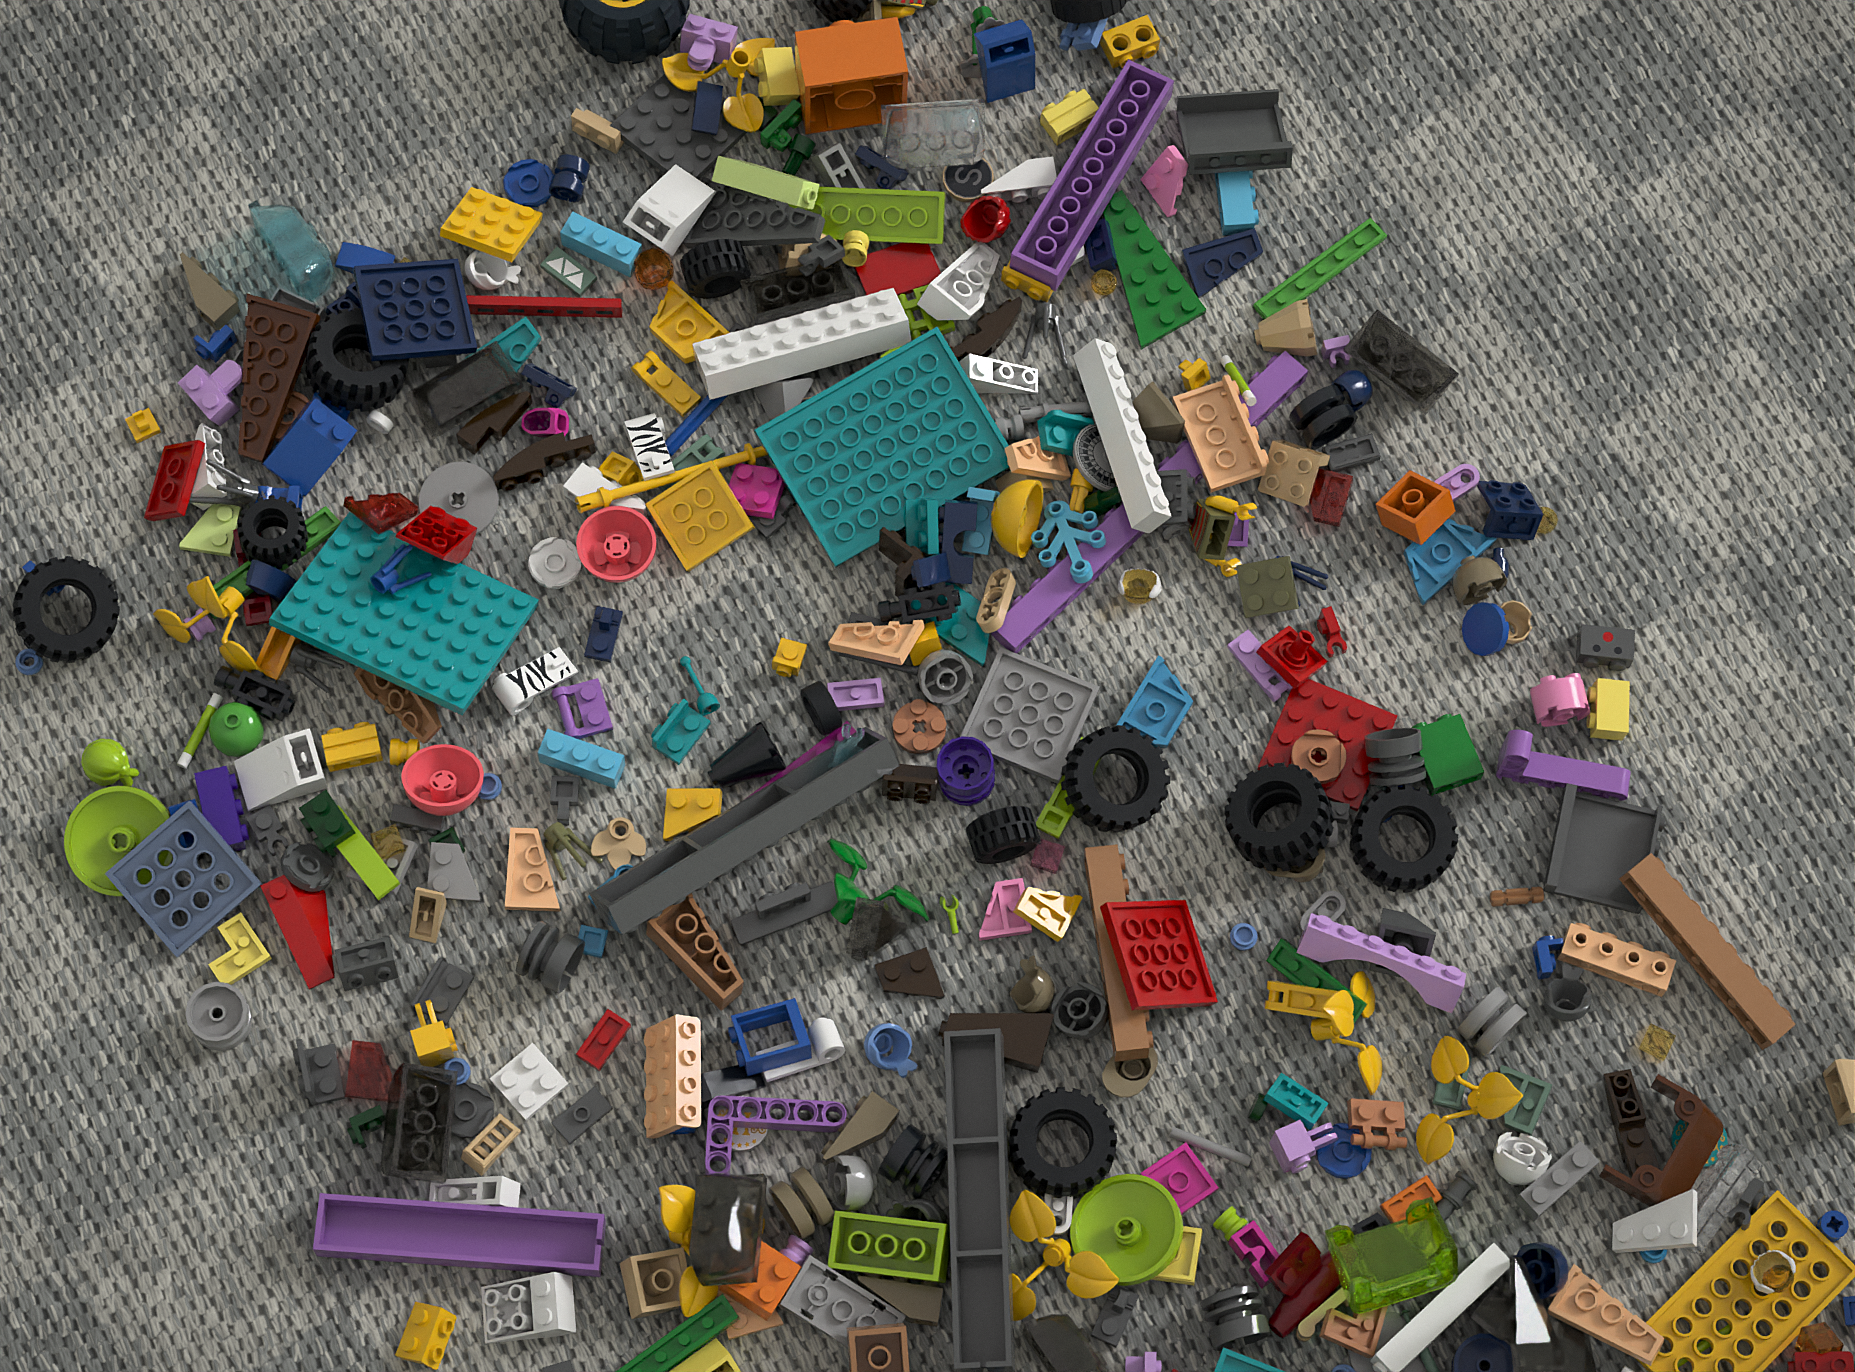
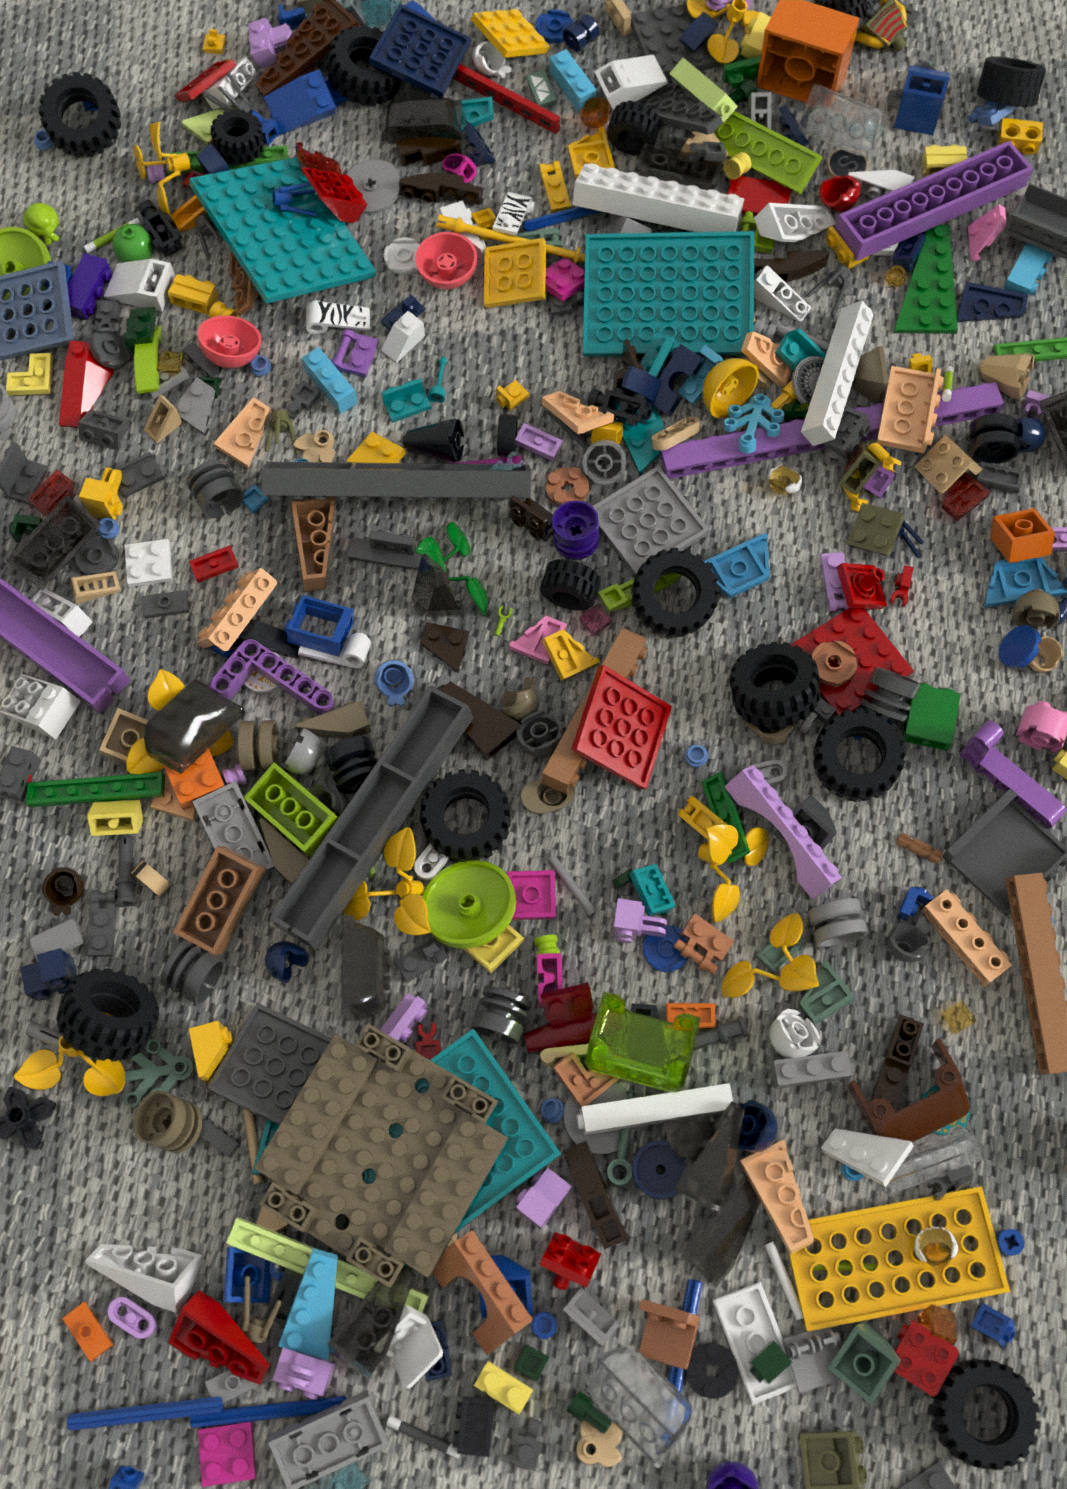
camera: 40 degrees right, 0 degrees up
white tile [366,410,394,434] -> none
none -> white slope [381,311,425,363]

